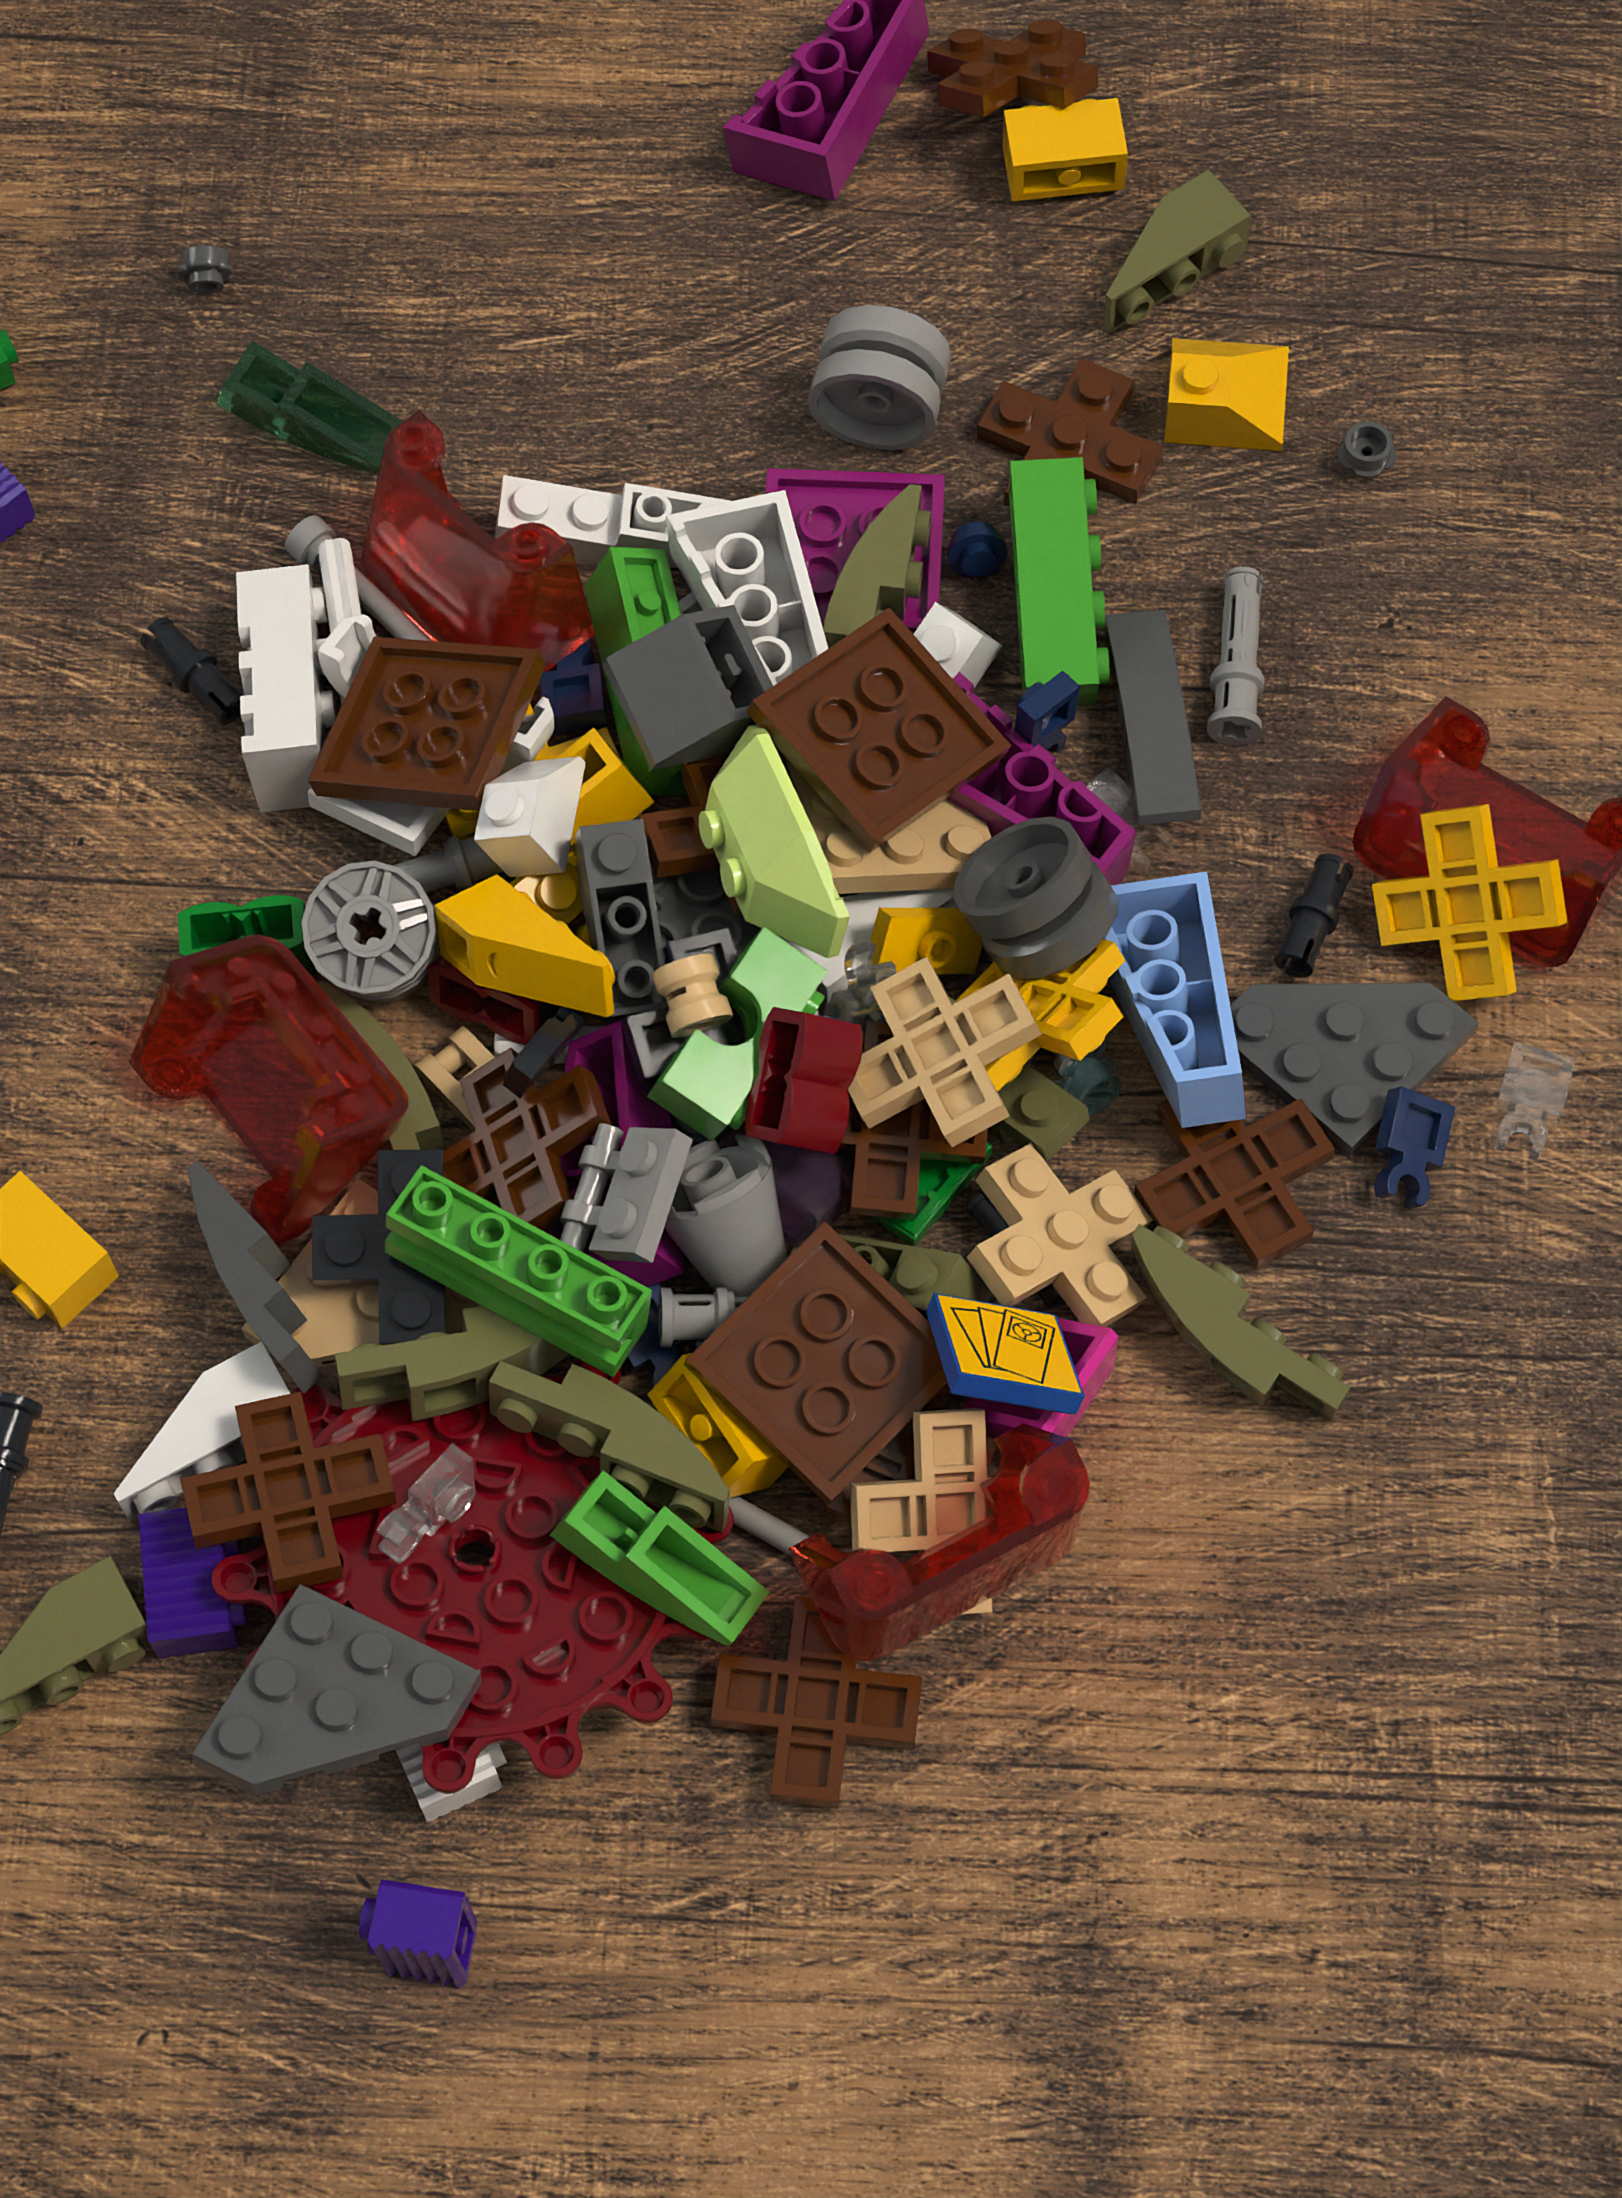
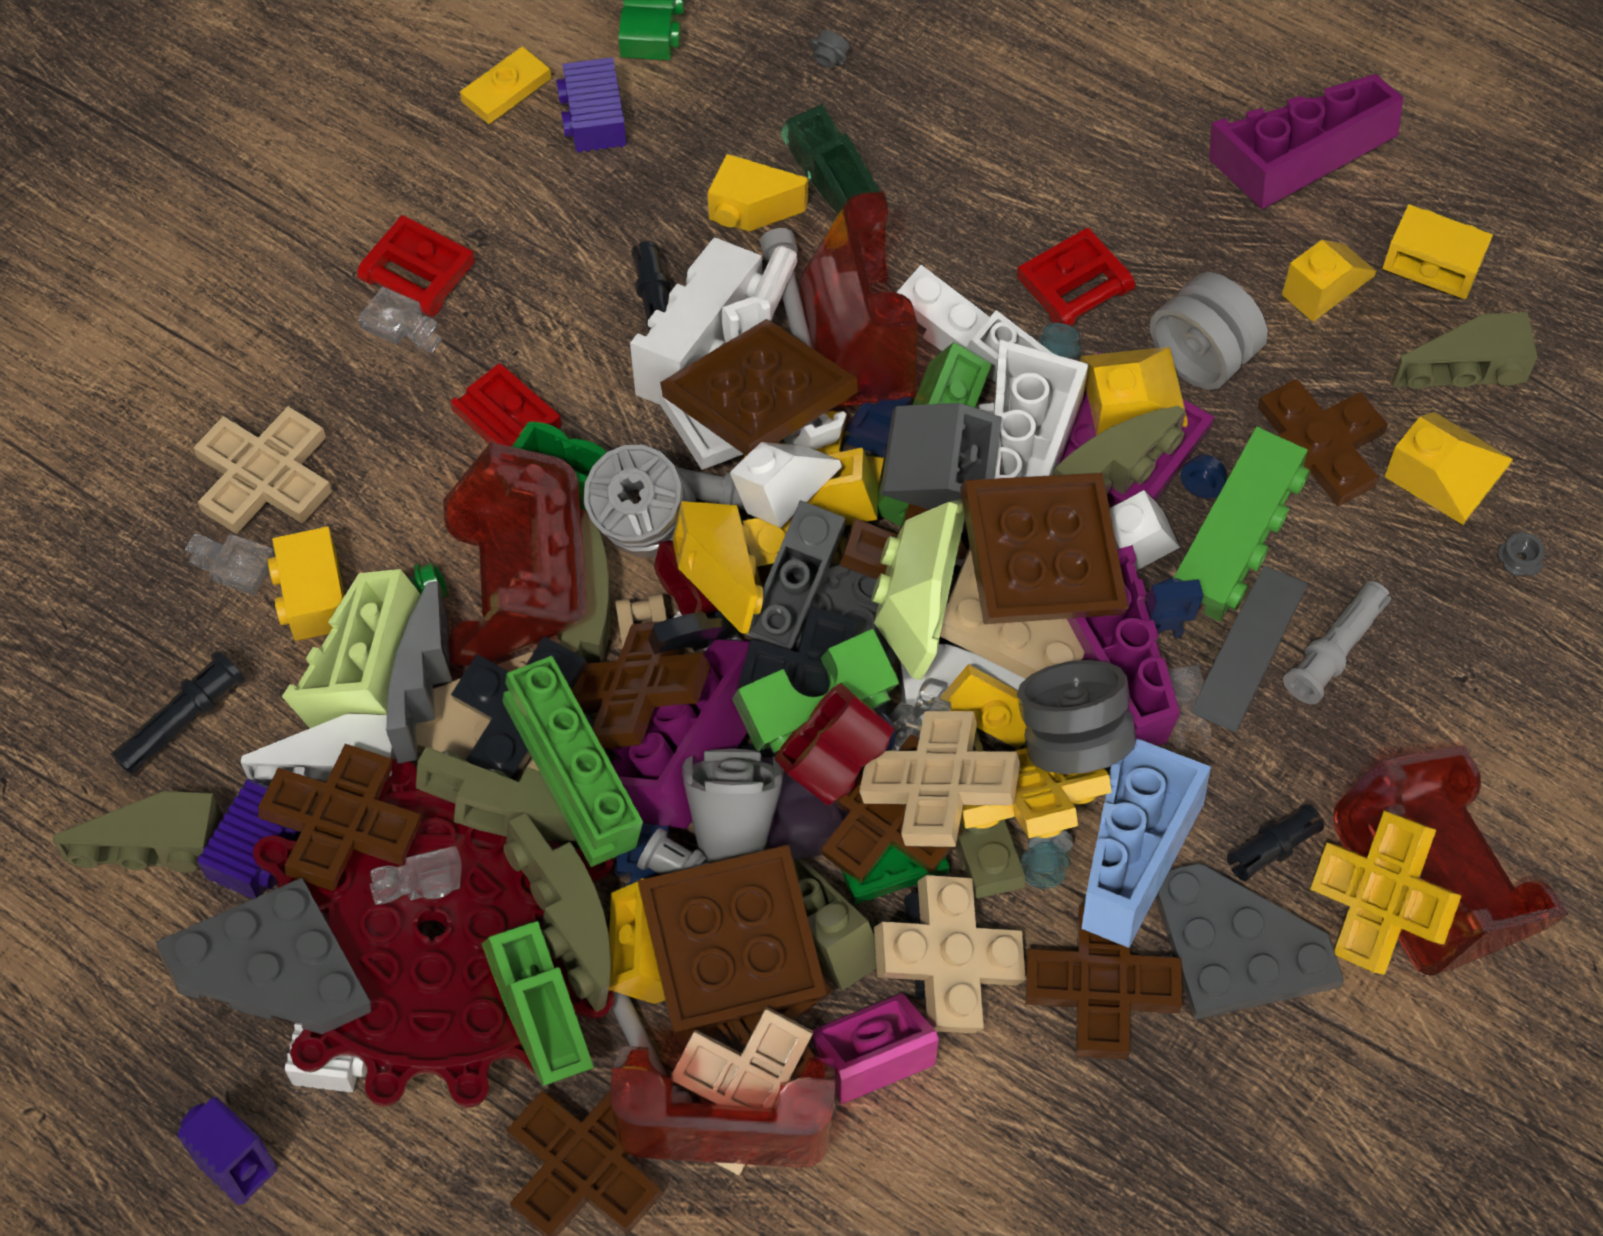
camera: 30 degrees right, 5 degrees down
light grey plate [560,1123,693,1263] -> none
tan wheel [652,953,733,1038] -> none
tile [926,1293,1085,1415] -> none
reddish brown plate [927,20,1098,118] -> none
olive slope [1131,1224,1351,1421] -> none
dark blue plate [1374,1086,1455,1209] -> none
clear plate [1495,1041,1576,1161] -> none
none -> yellowish green wedge [282,569,421,728]
none -> green plate [408,562,449,598]
none -> red plate [450,362,562,465]
none -> yellow slope [707,154,808,232]
none -> red plate [1017,227,1135,331]
none -> clear light blue plate [1038,323,1081,358]
none -> yellow slope [1080,346,1188,436]
none -> yellow slope [1282,240,1376,322]

